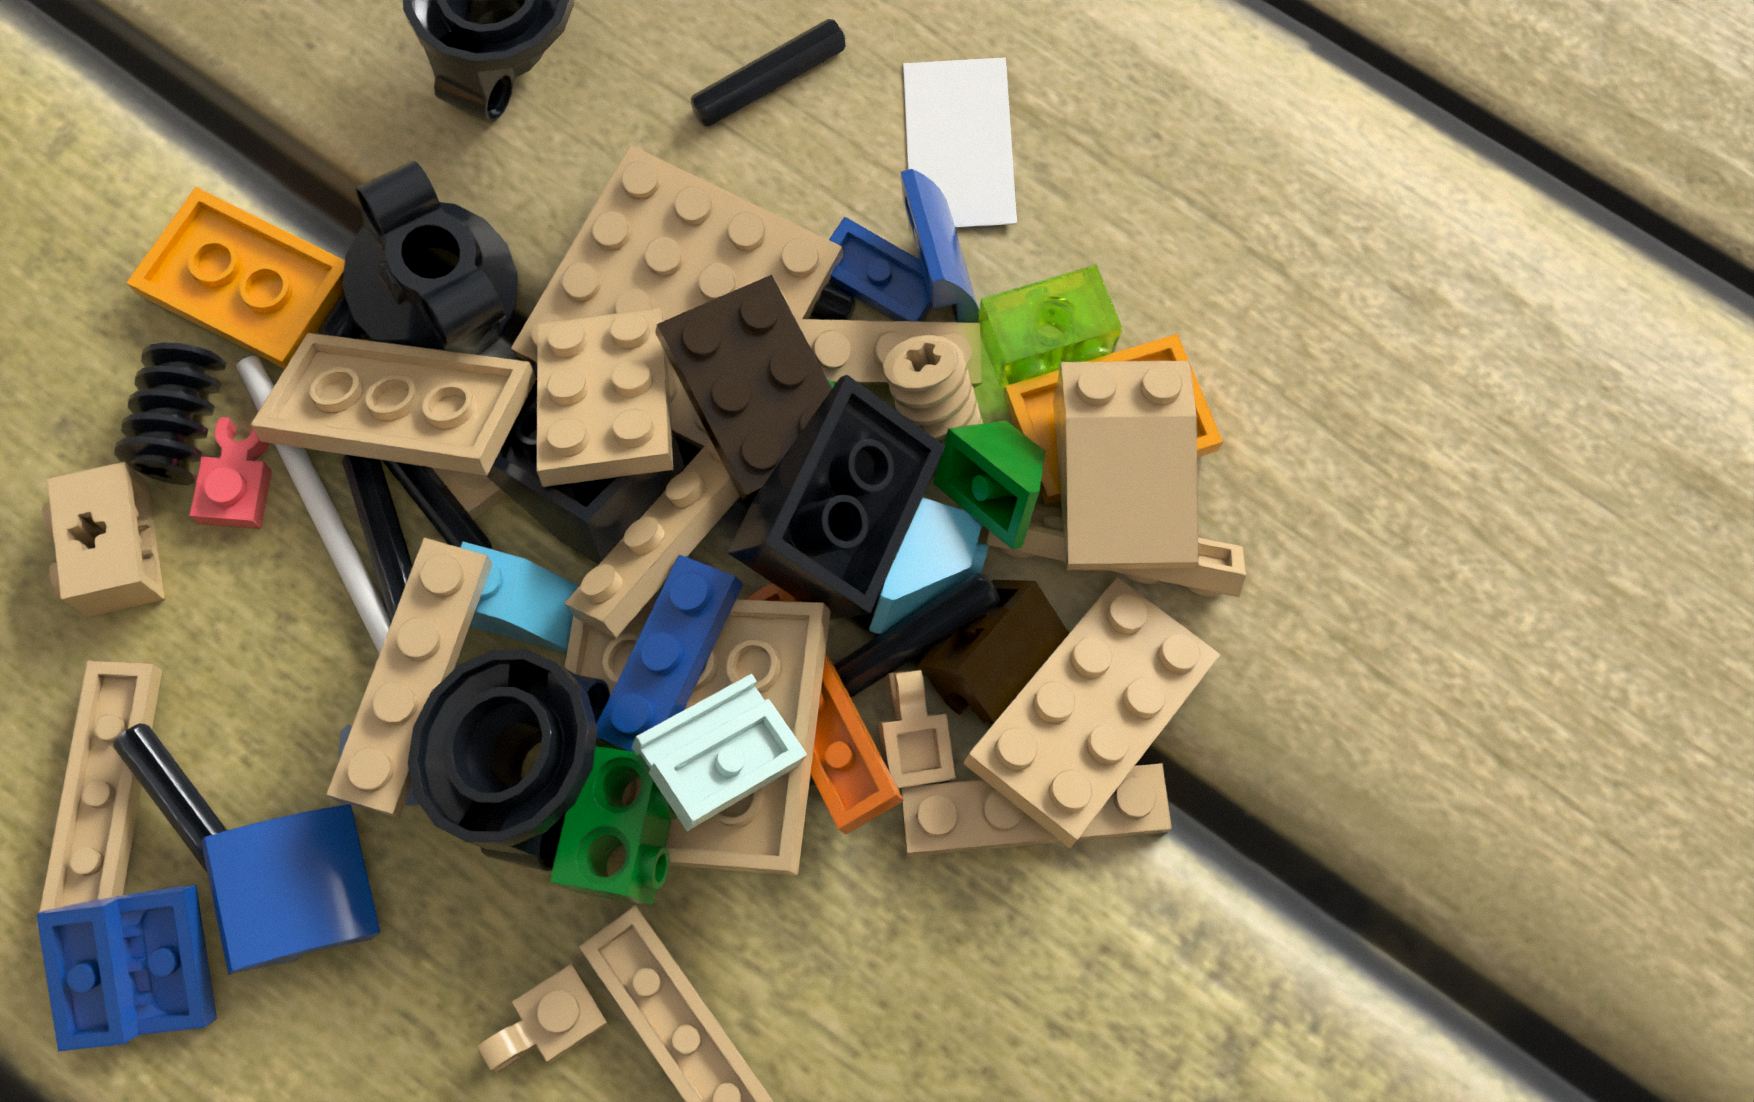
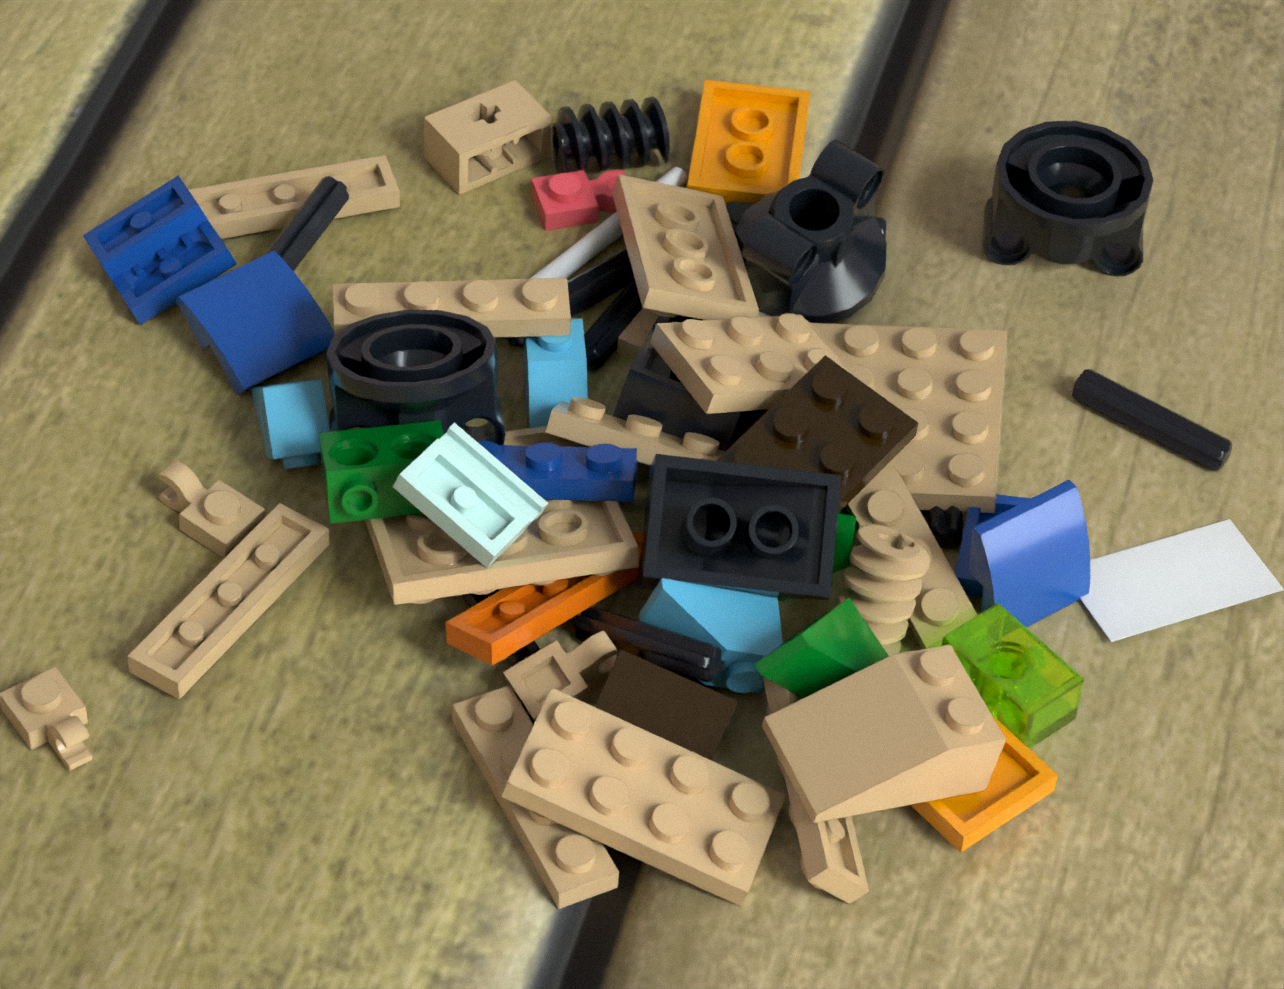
camera: 70 degrees right, 25 degrees down
none -> medium azure slope [251,379,330,469]

